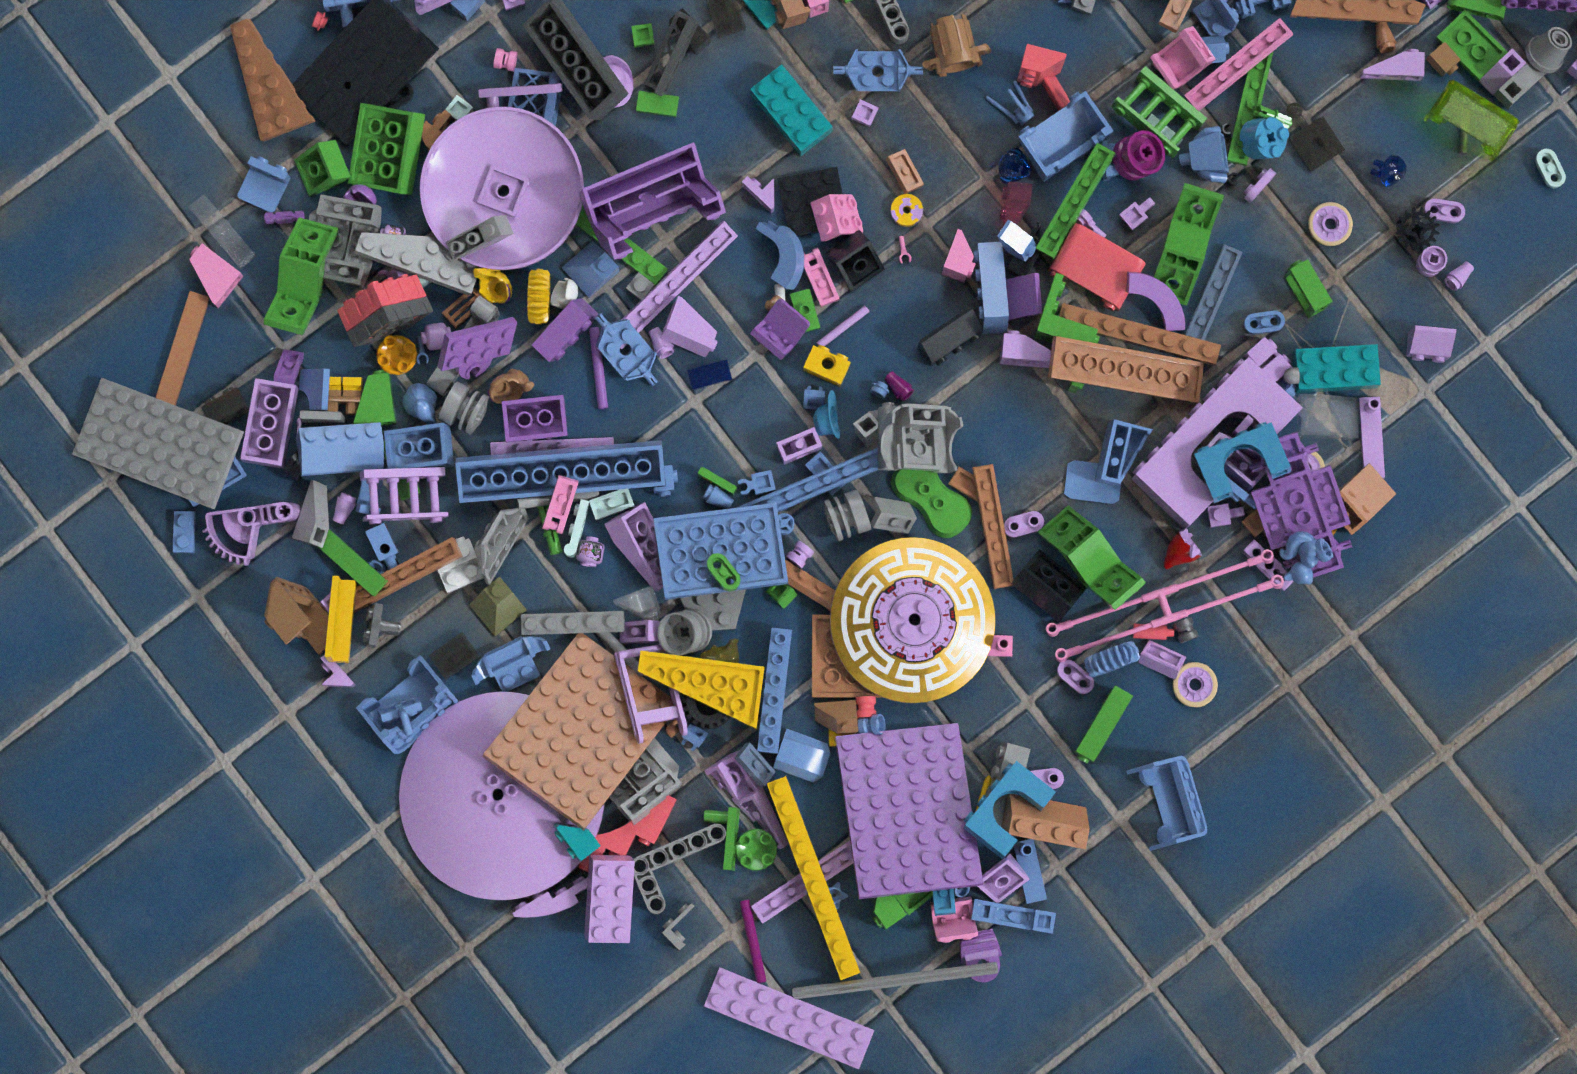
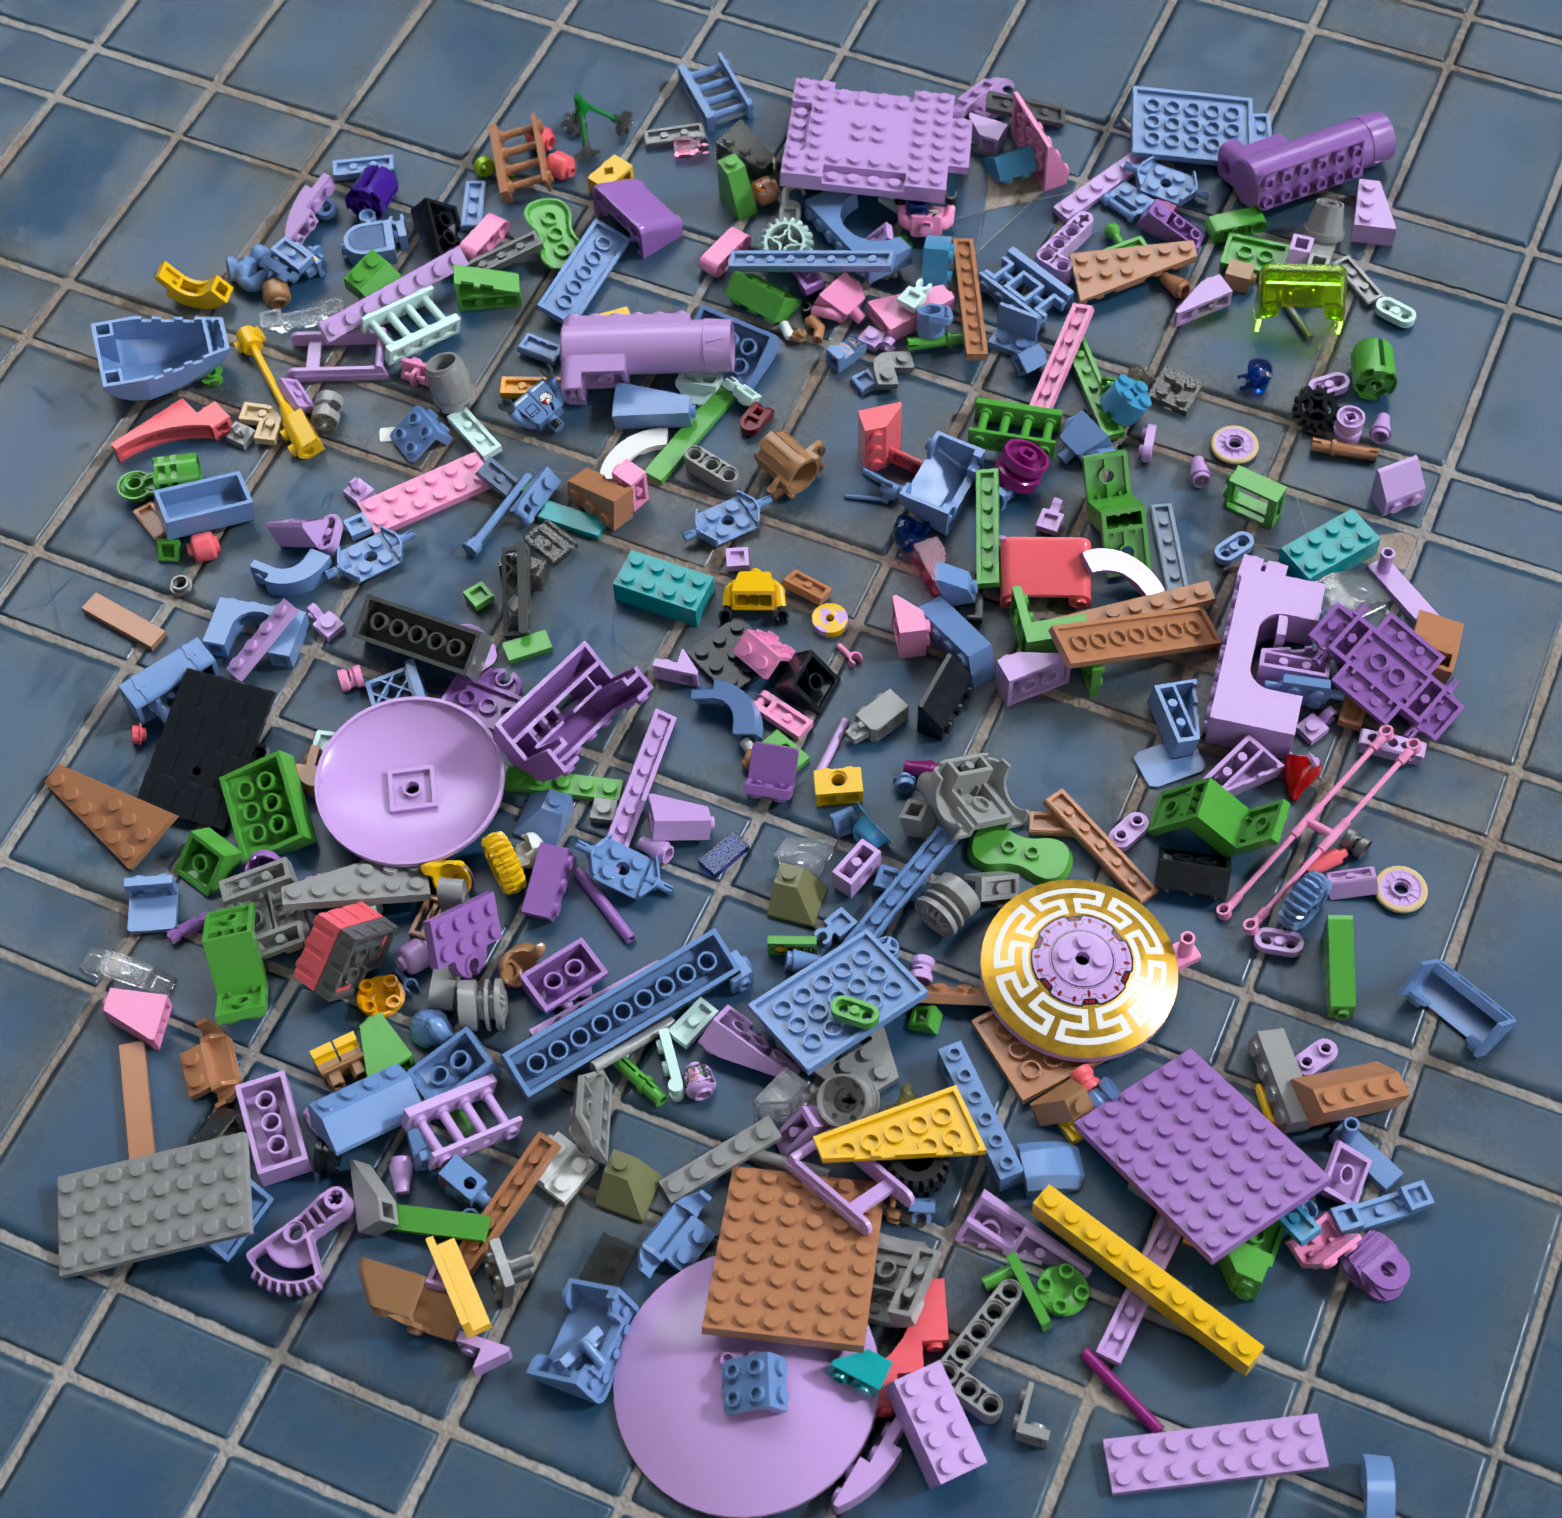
camera: 20 degrees left, 25 degrees down
medium blue plate [173,511,196,553] -> none
medium lavender plate [274,349,304,385] -> none
medium blue tile [299,369,330,411] -> none
light grey tile [300,411,346,426] -> none
light grey slope [446,215,514,261] -> none
lavender piece [478,83,563,108] -> none
bright pink plate [542,475,578,534] -> none
sand blue plate [734,743,775,787] -> none
light grey axle [792,962,998,999] -> none
dark azure arch [963,761,1056,860] -> none
medium lavender tile [1006,273,1042,321] -> none
bright pink panel [1150,26,1216,90] -> none
dark azure arch [1194,422,1291,503] -> none
medium blue animal [1279,531,1333,585] -> none
light grey hinge [1284,367,1300,384] -> none
none -> nougat plate [180,1017,242,1109]
none -> medium lavender plate [441,667,523,734]
none -> yellow torso [718,568,789,625]
none -> medium blue bracket [723,1351,789,1415]
none -> olive slope [767,862,828,929]
none -> clear wing [774,838,838,878]
none -> light grey hinge [845,689,909,745]
none -> lavender cone [1190,456,1212,488]
none -> lavender wedge [1202,734,1285,796]
none -> nougat pin [1310,437,1379,462]
none -> flat silver tile [1330,255,1385,309]
none -> bright green cylinder [1350,337,1398,400]

